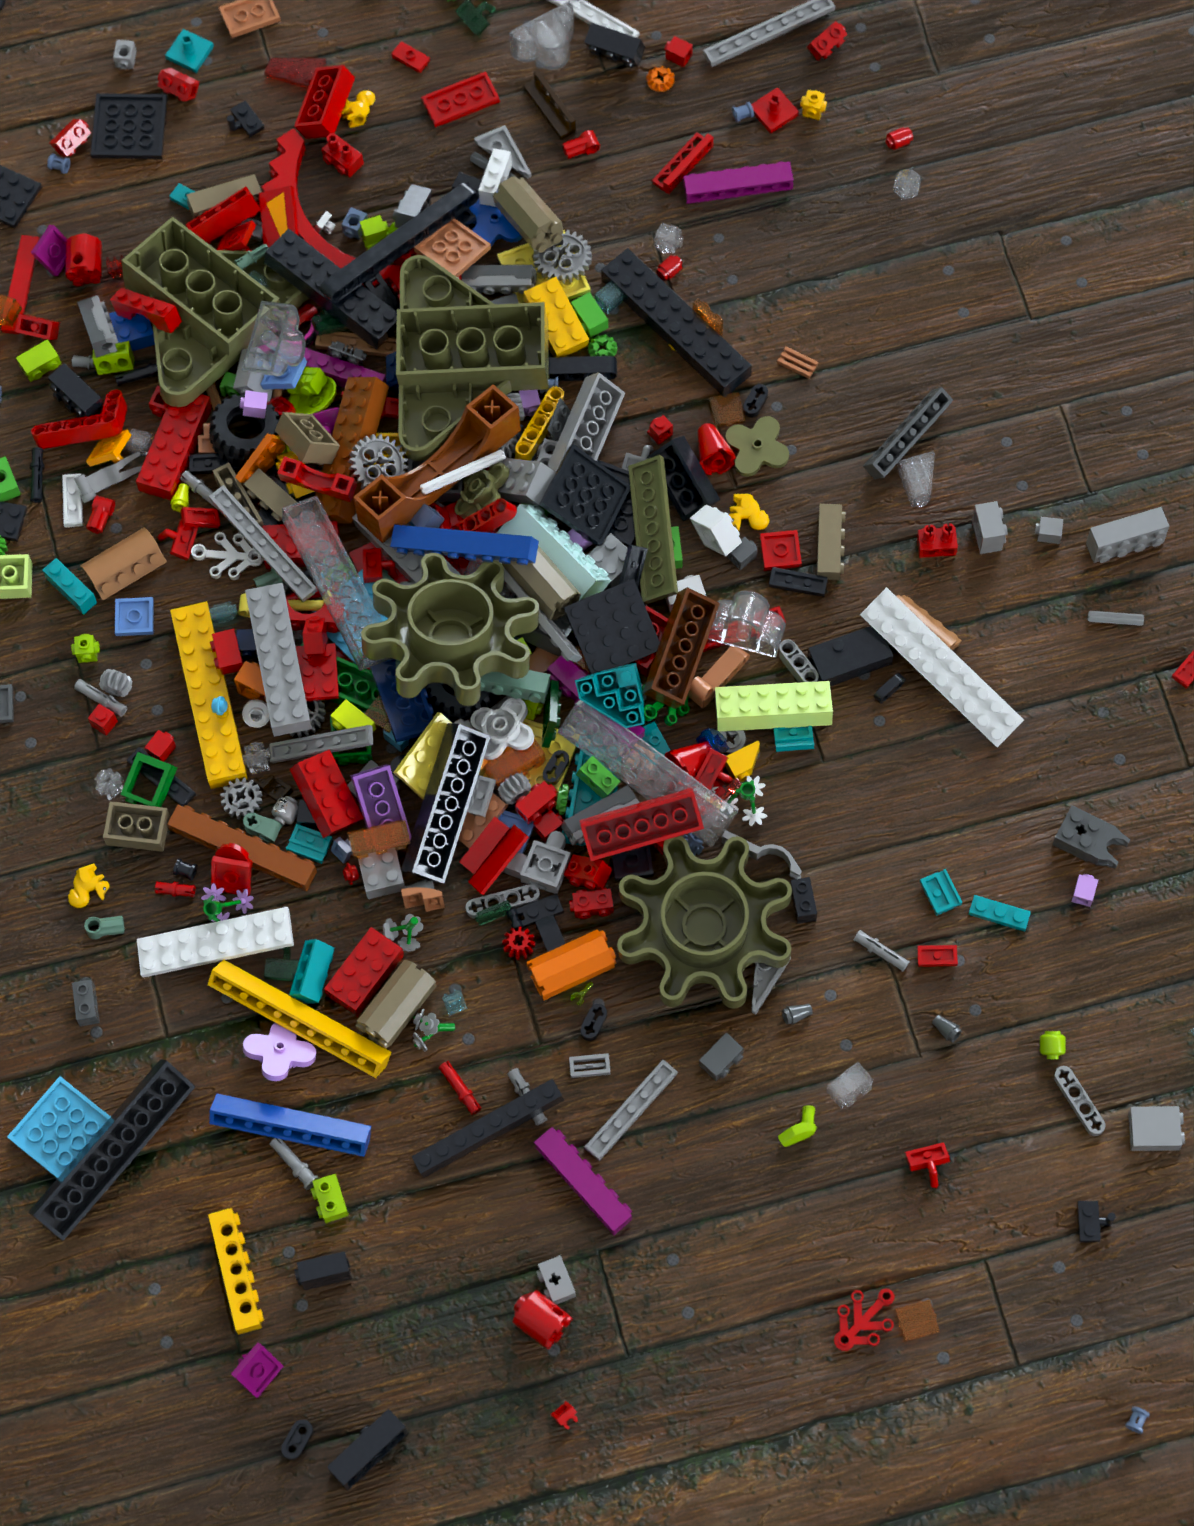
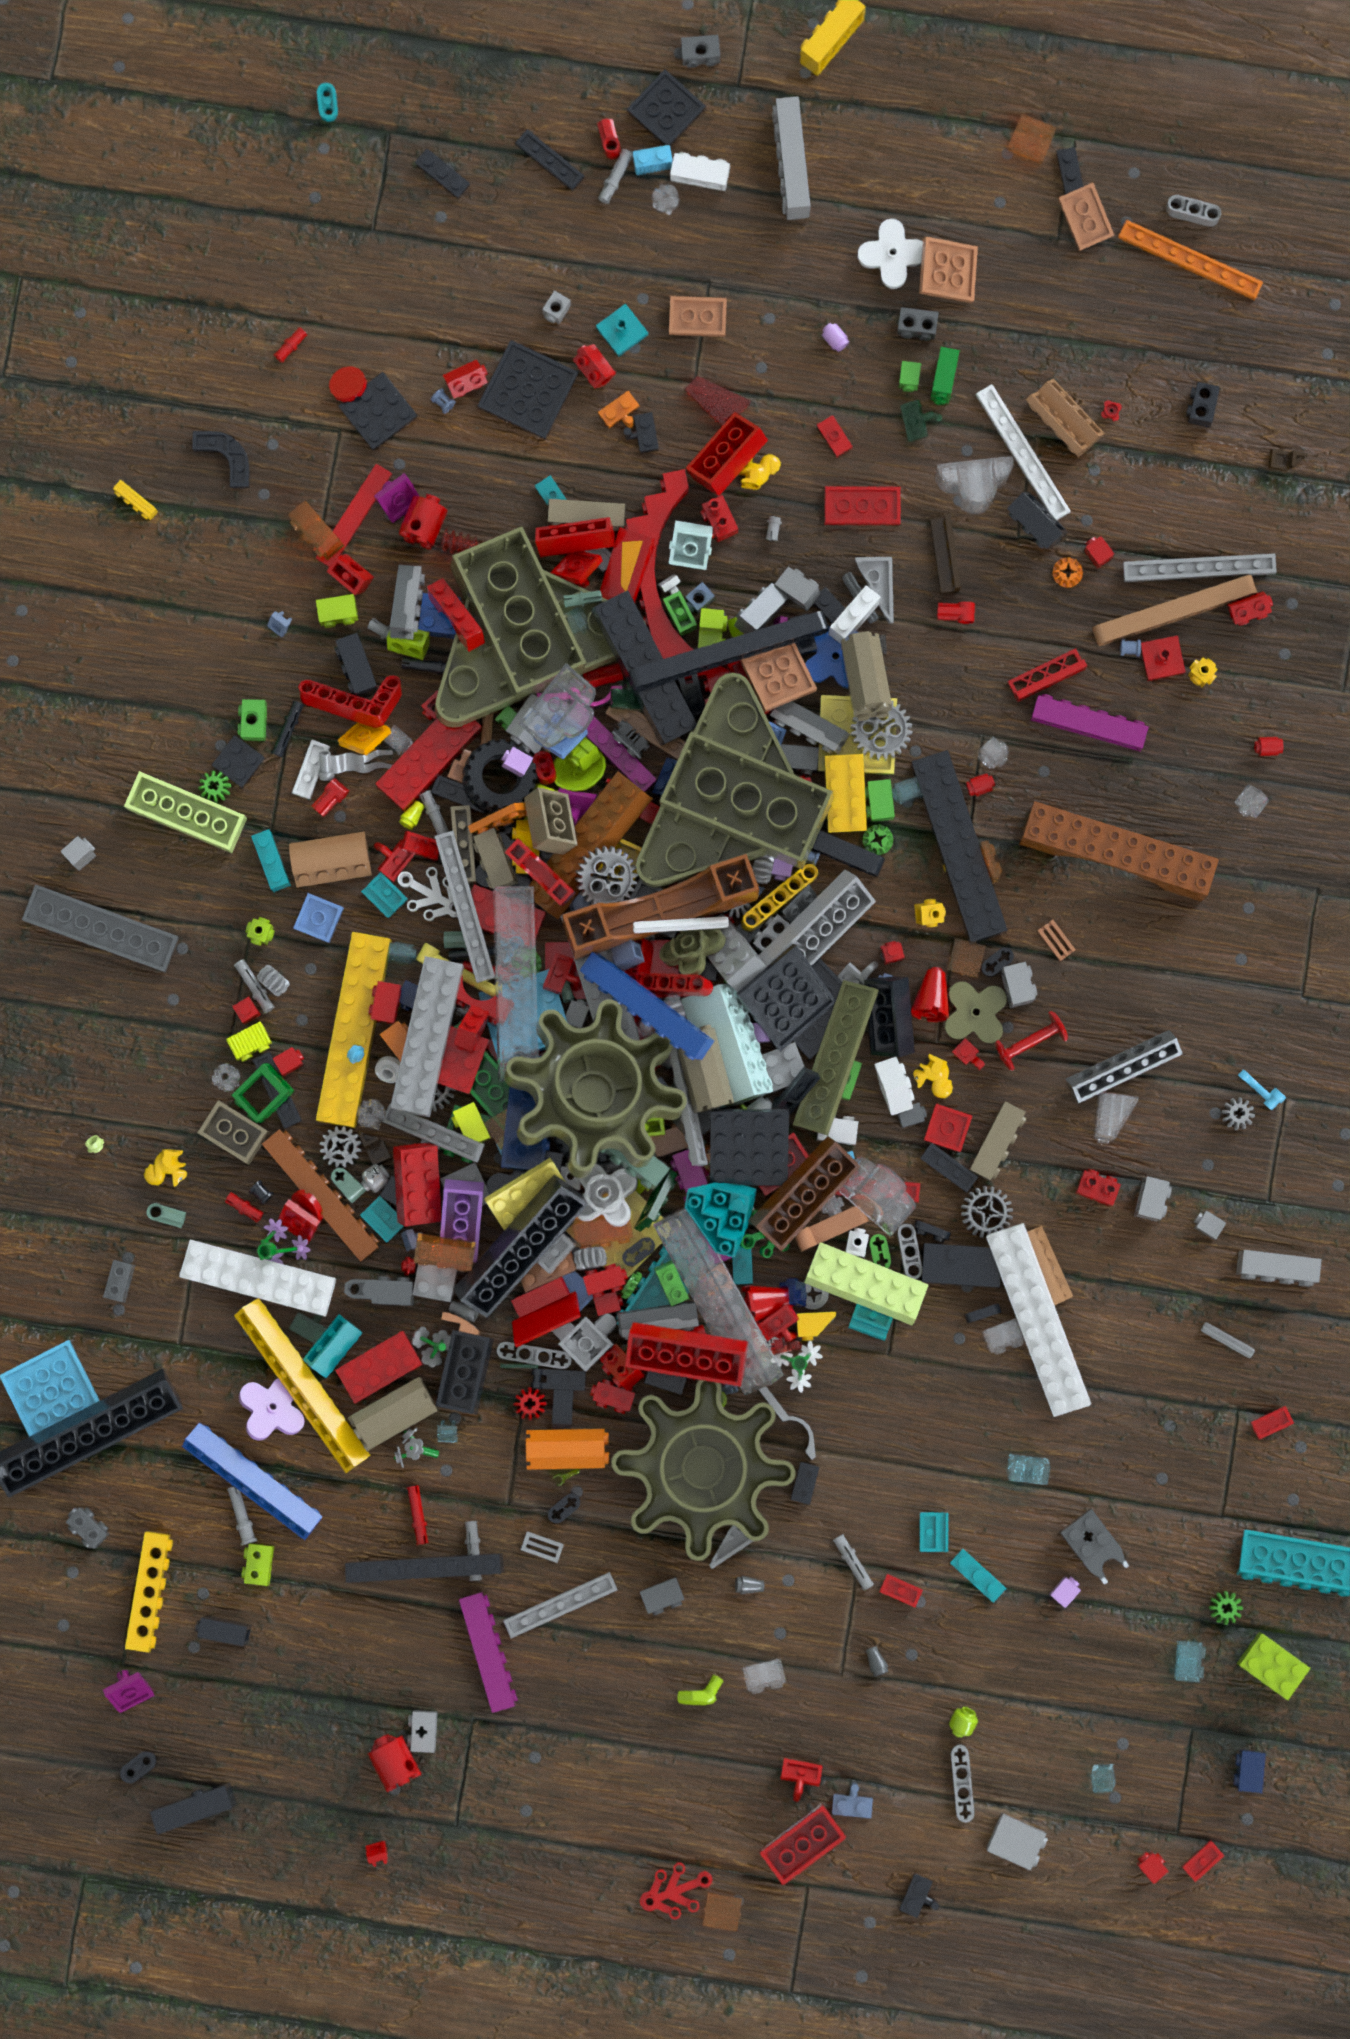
camera: 25 degrees right, 15 degrees up
none -> dark grey brick [66,1507,110,1549]
none -> yellowish green plate [85,1135,104,1153]
none -> neon yellow brick [226,1022,272,1062]
none -> dark grey brick [344,1276,415,1306]
none -> teal plate [361,872,408,919]
none -> black brick [436,1330,494,1415]
none -> orange plate [598,391,639,429]
none -> bright green brick [663,591,697,637]
none -> light aqua brick [669,521,713,570]
none -> red brick [759,1803,846,1885]
none -> light grey pin [766,516,782,541]
none -> light grey brick [775,567,821,611]
none -> clear gear [821,1195,844,1217]
none -> sand blue plate [832,1782,873,1818]
none -> white brick [845,1228,869,1258]
none -> bright green beam [869,1234,891,1269]
none -> black plate [913,1220,951,1243]
none -> yellow brick [914,899,946,927]
none -> red plate [952,1038,985,1071]
none -> light grey gear [961,1186,1013,1238]
none -> clear brick [981,1318,1025,1355]
none -> red hose [995,1011,1068,1071]
none -> light grey brick [1000,962,1038,1008]
none -> clear light blue brick [1006,1454,1051,1485]
none -> dark orange arch [1019,801,1219,902]
none -> medium nougat beam [1092,575,1258,646]
none -> light grey gear [1221,1097,1255,1130]
none -> medium azure brick [1238,1070,1286,1111]

